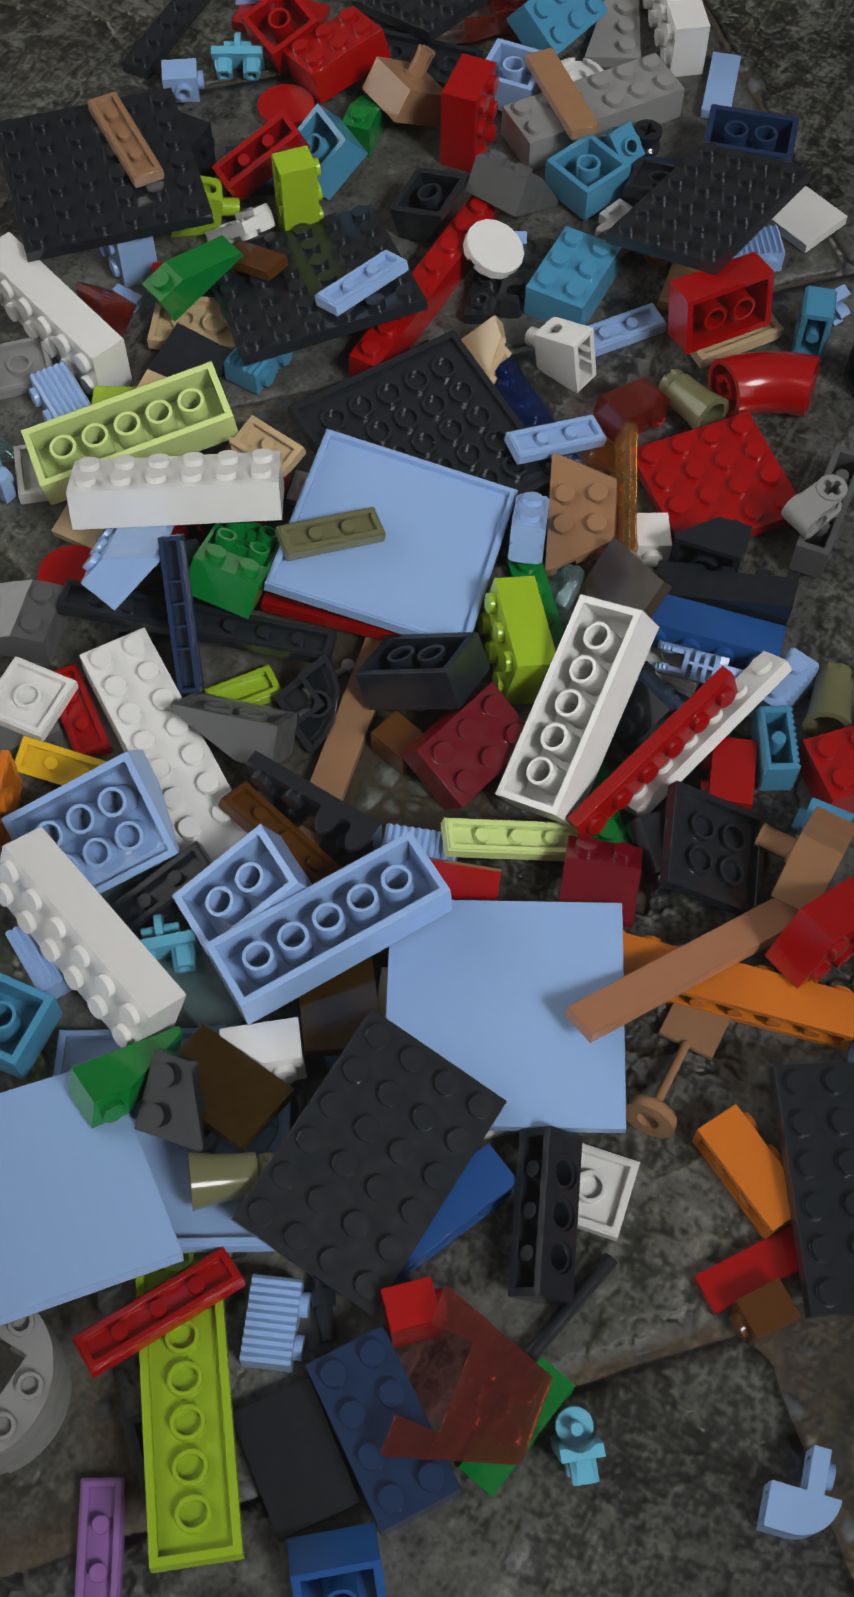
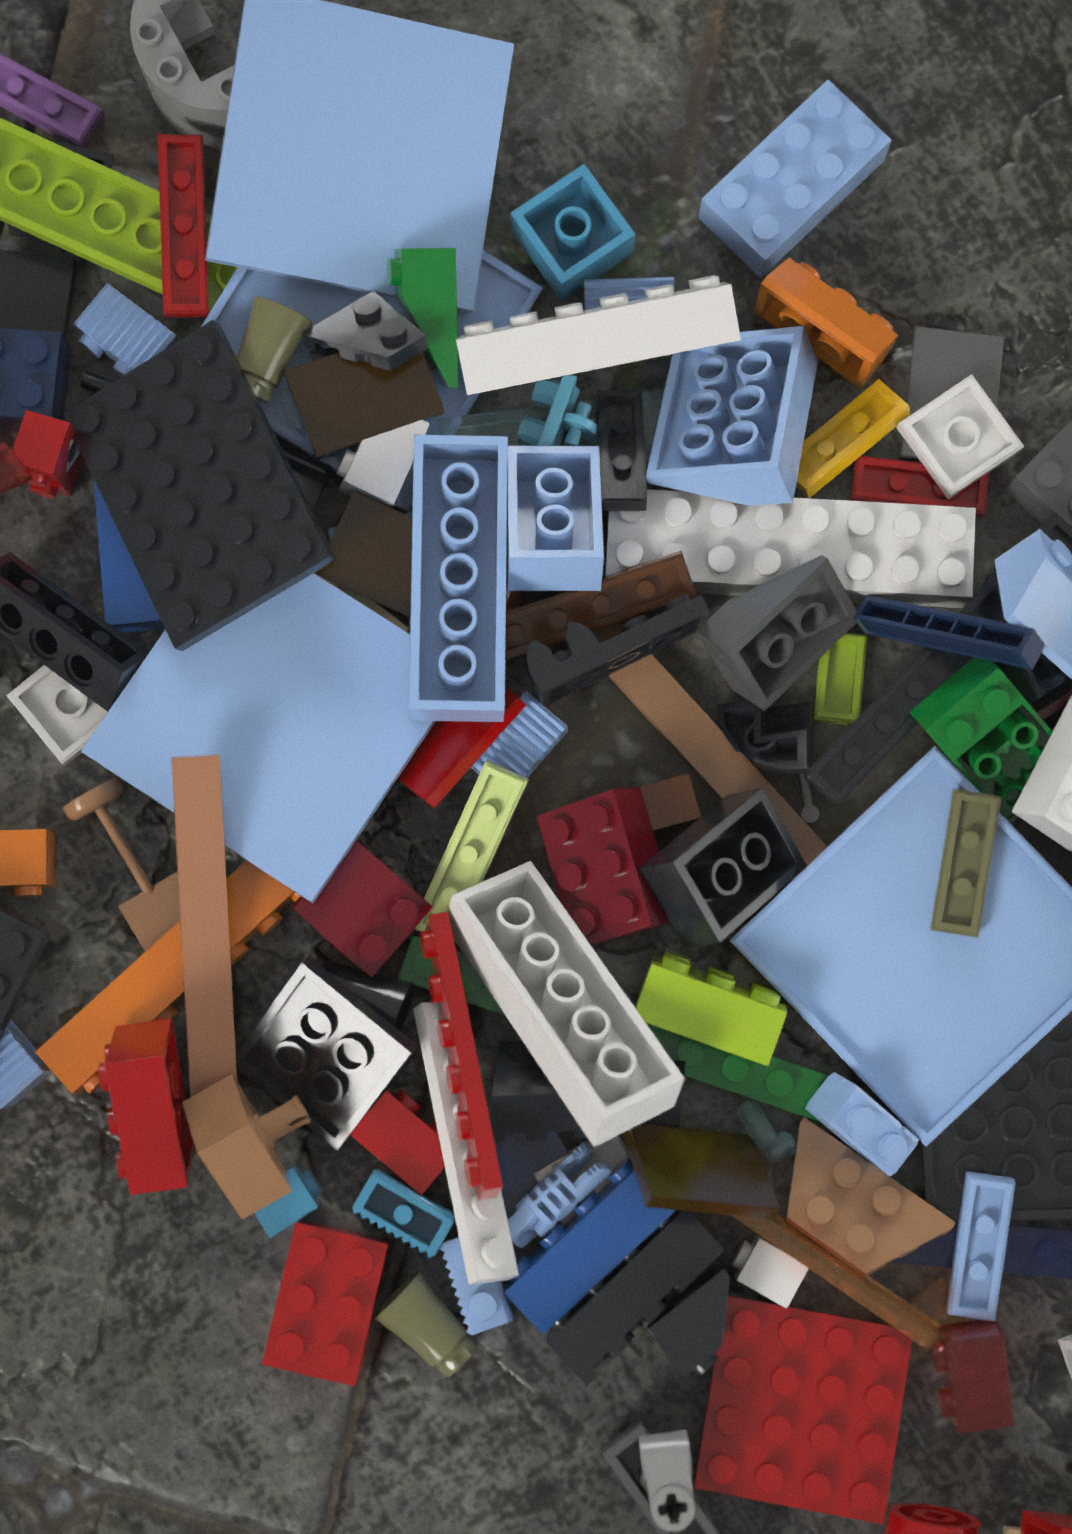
camera: 125 degrees right, 20 degrees up
olive plant [658,369,729,430] -> none

